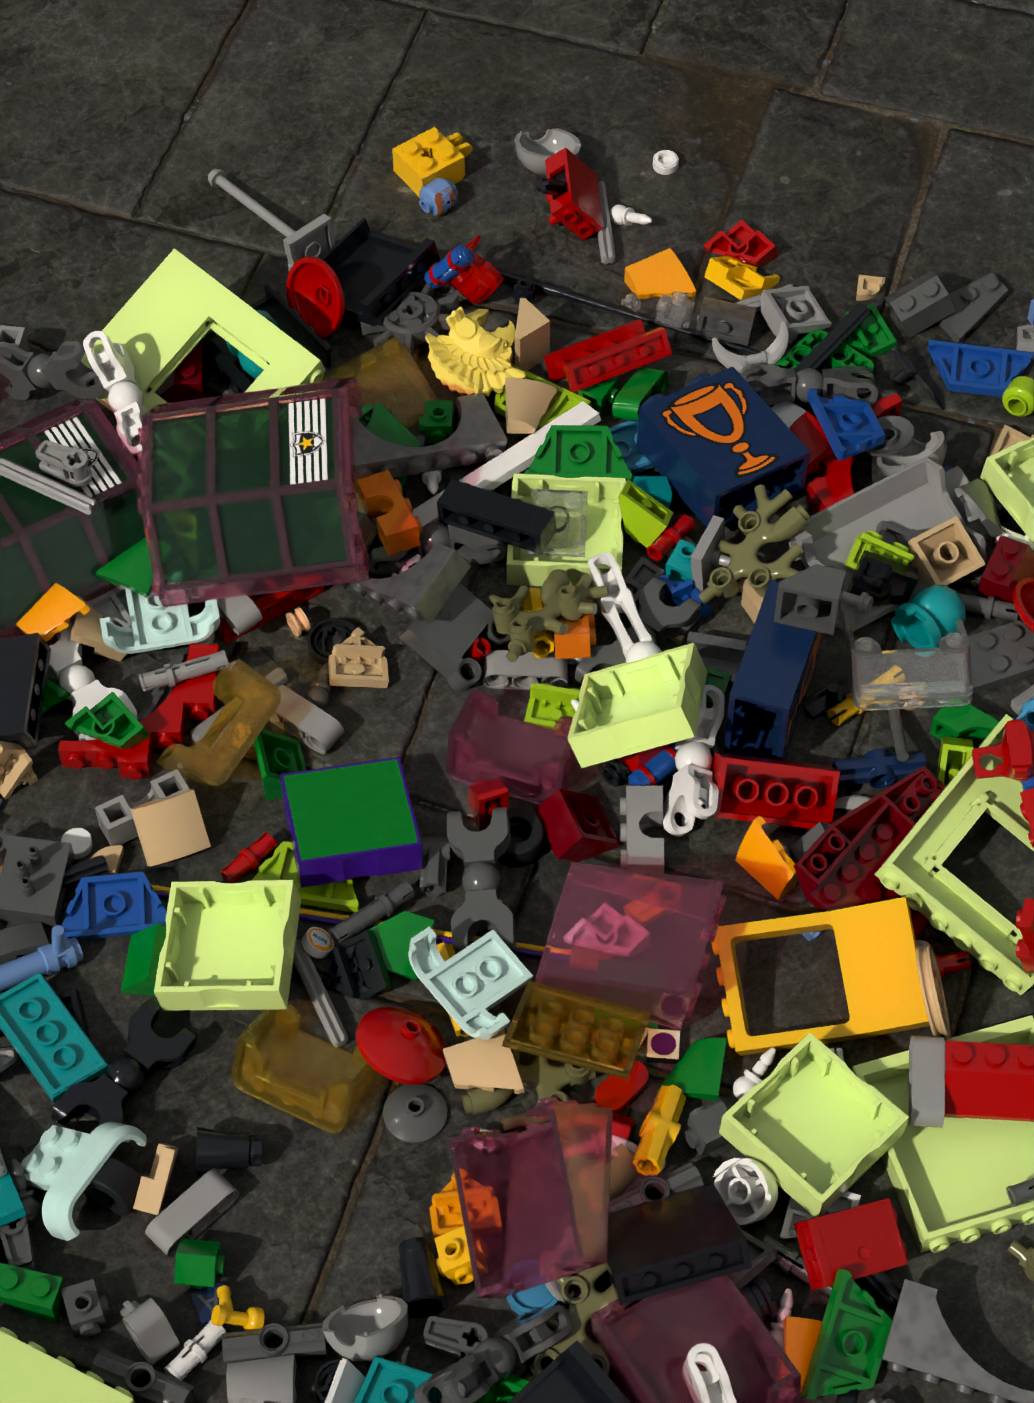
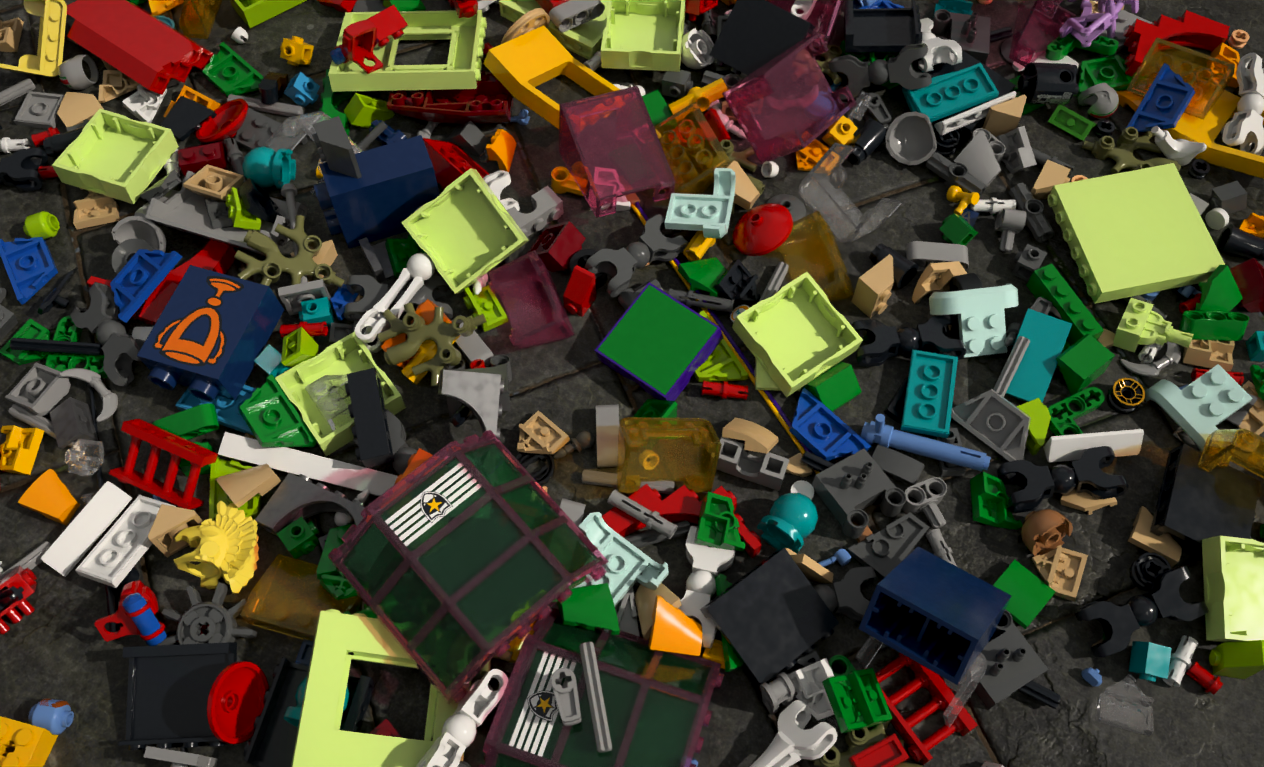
camera: 130 degrees left, 5 degrees up
none -> white slope [41,481,133,577]
none -> white tile [75,495,176,588]
none -> teal tile [757,493,818,554]
none -> clear windscreen [799,142,902,243]
none -> clear slope [846,90,873,121]
none -> tan slope [851,254,894,318]

